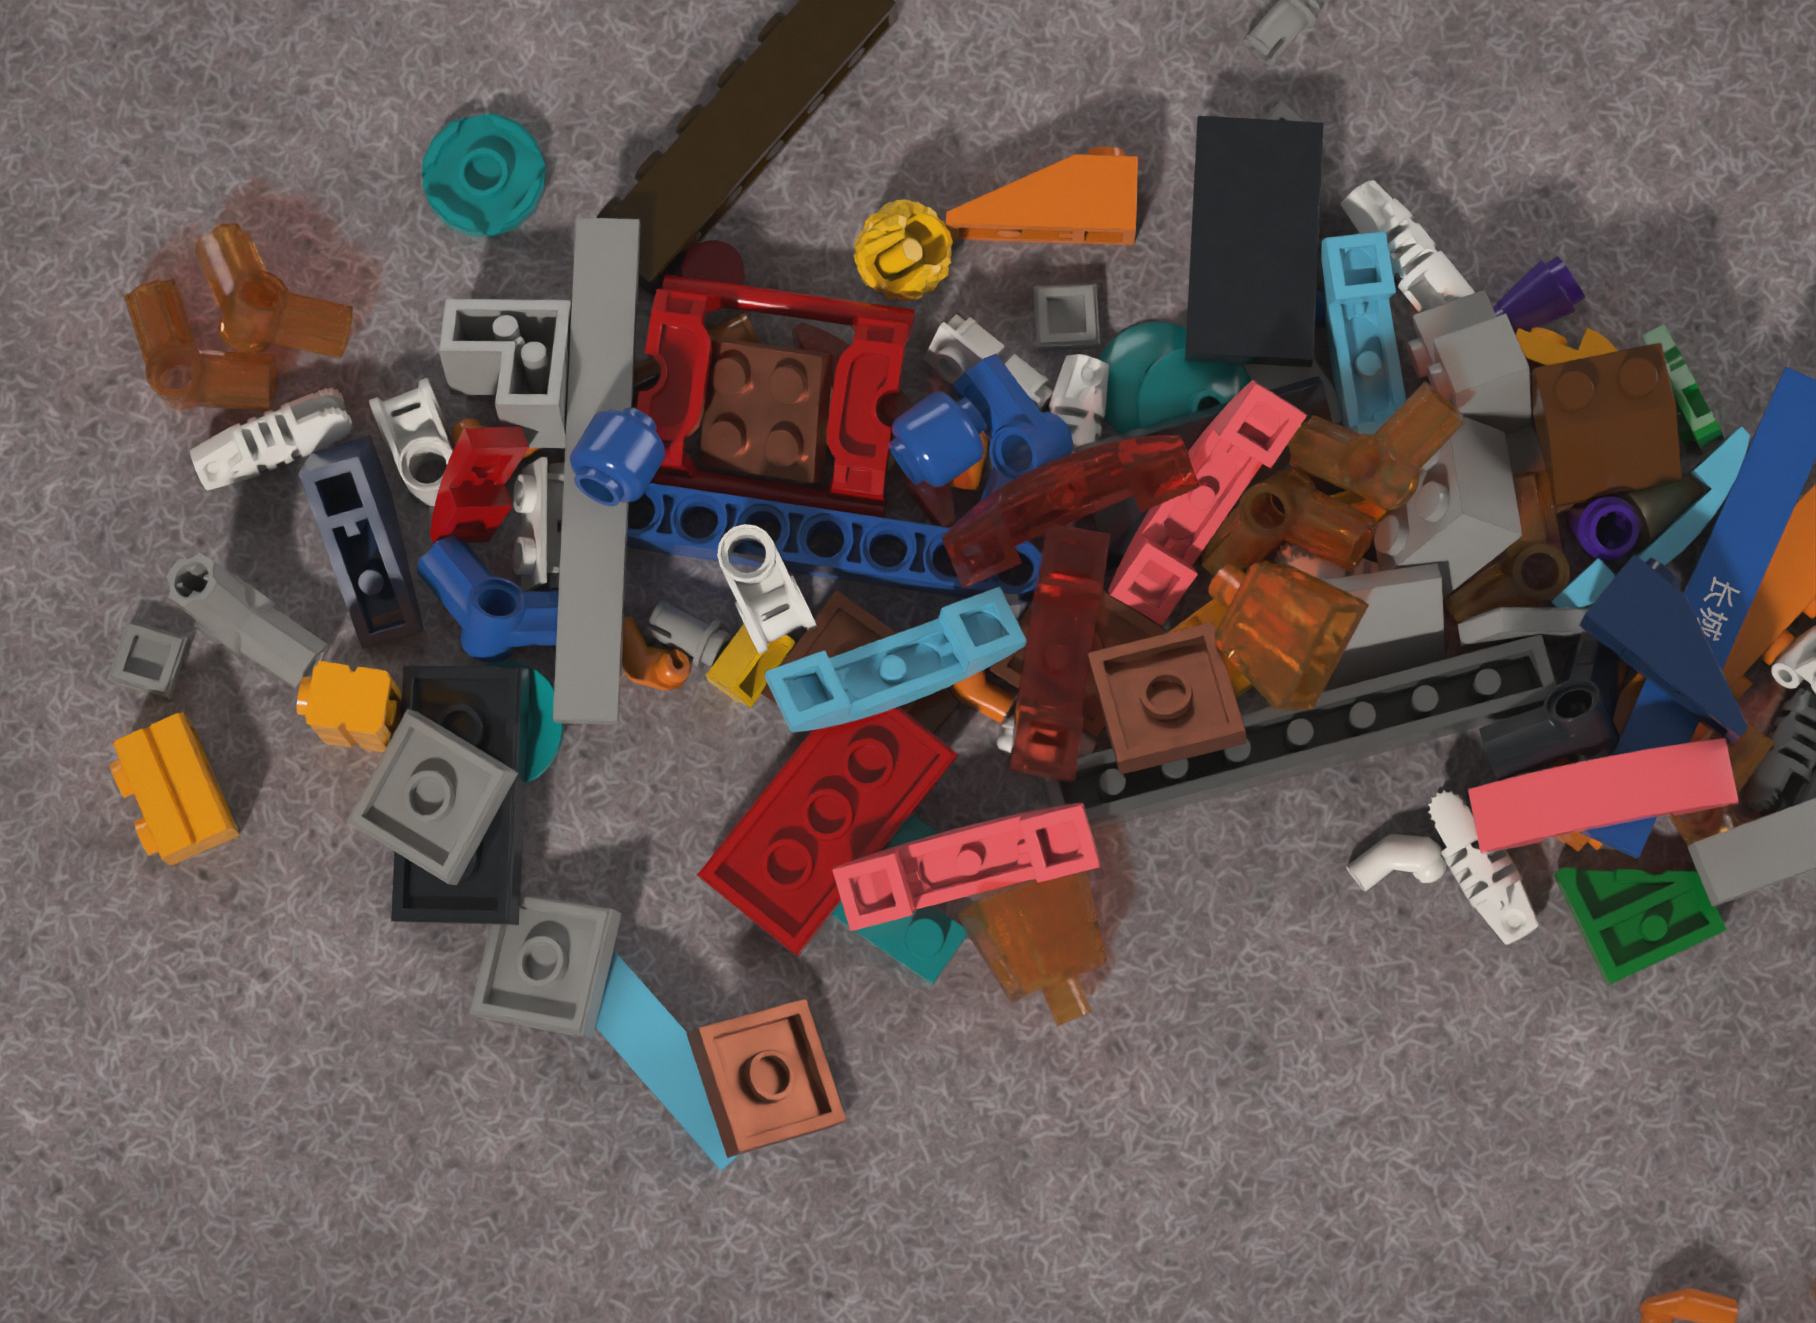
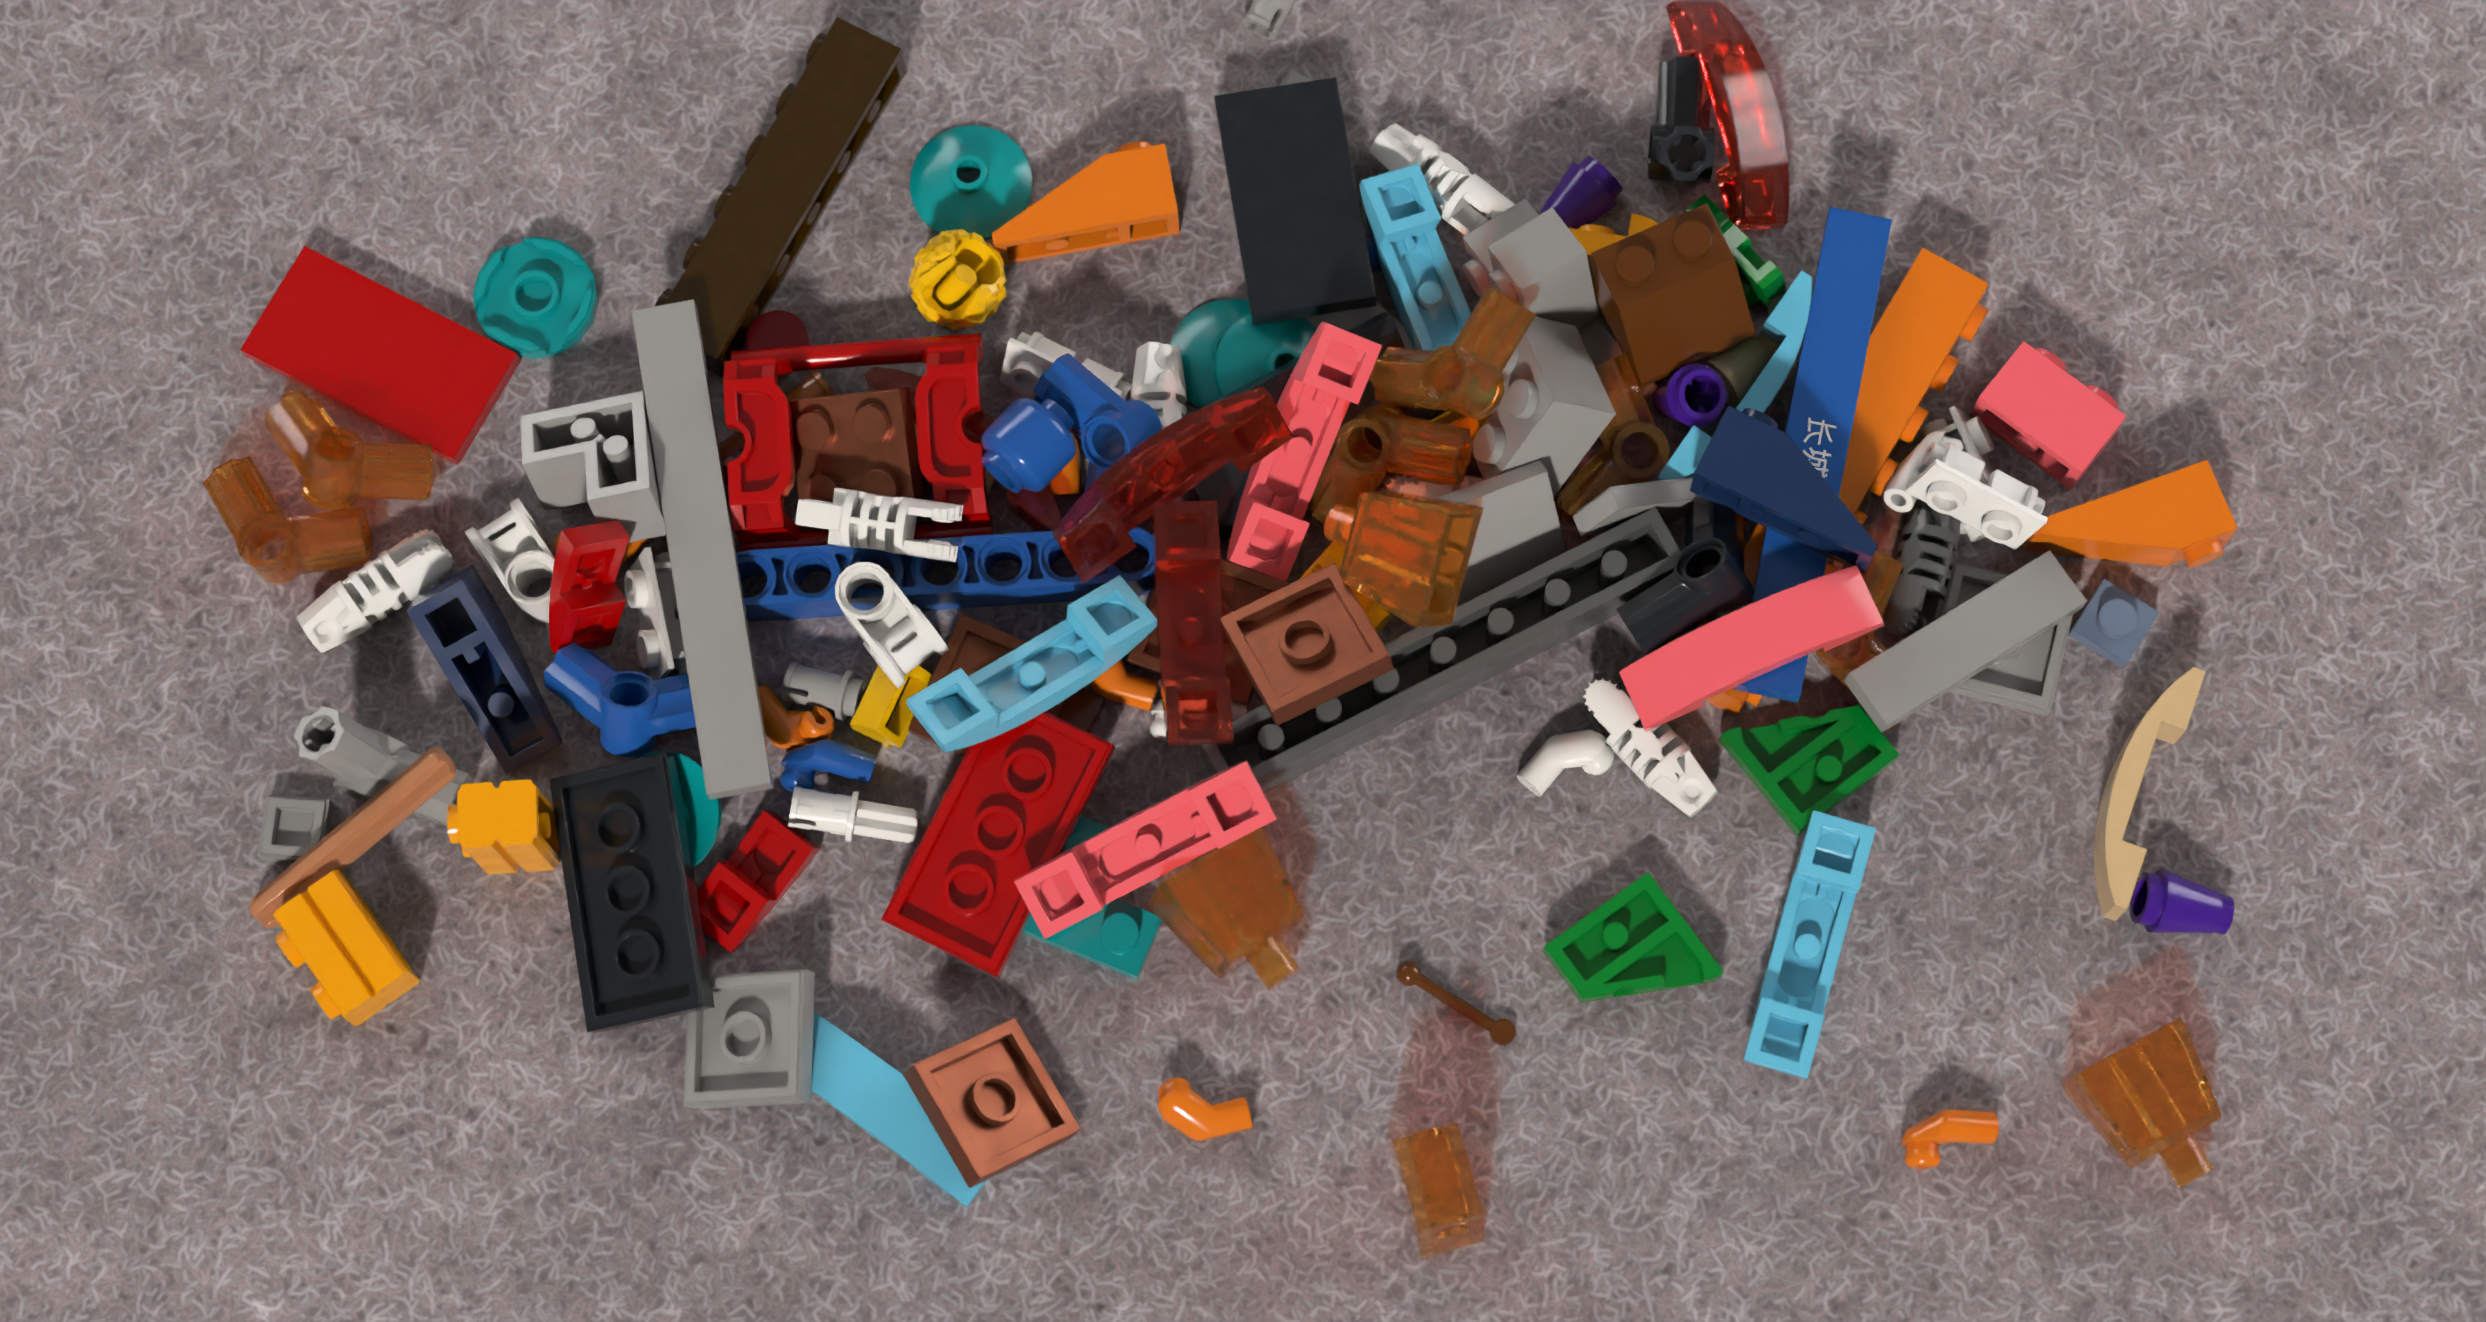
camera: 15 degrees left, 5 degrees down
light grey tile [346,709,518,885] -> none
blue head [569,408,666,506] -> none
light grey tile [1033,283,1100,352] -> none
none -> red tile [240,246,521,465]
none -> nougat axle [249,747,457,928]
none -> red slope [697,810,821,953]
none -> blue arm [780,739,876,792]
none -> white axle [788,786,919,843]
none -> white hinge [795,488,963,562]
none -> teal dish [909,125,1032,240]
none -> orange arm [1157,1077,1253,1141]
none -> clear orange torso [1387,1121,1484,1259]
none -> reddish brown hinge [1396,961,1516,1046]
none -> green wing [1542,872,1724,1003]
none -> black piece [1647,57,1715,183]
none -> clear red slope [1666,1,1789,230]
none -> medium azure slope [1743,810,1876,1079]

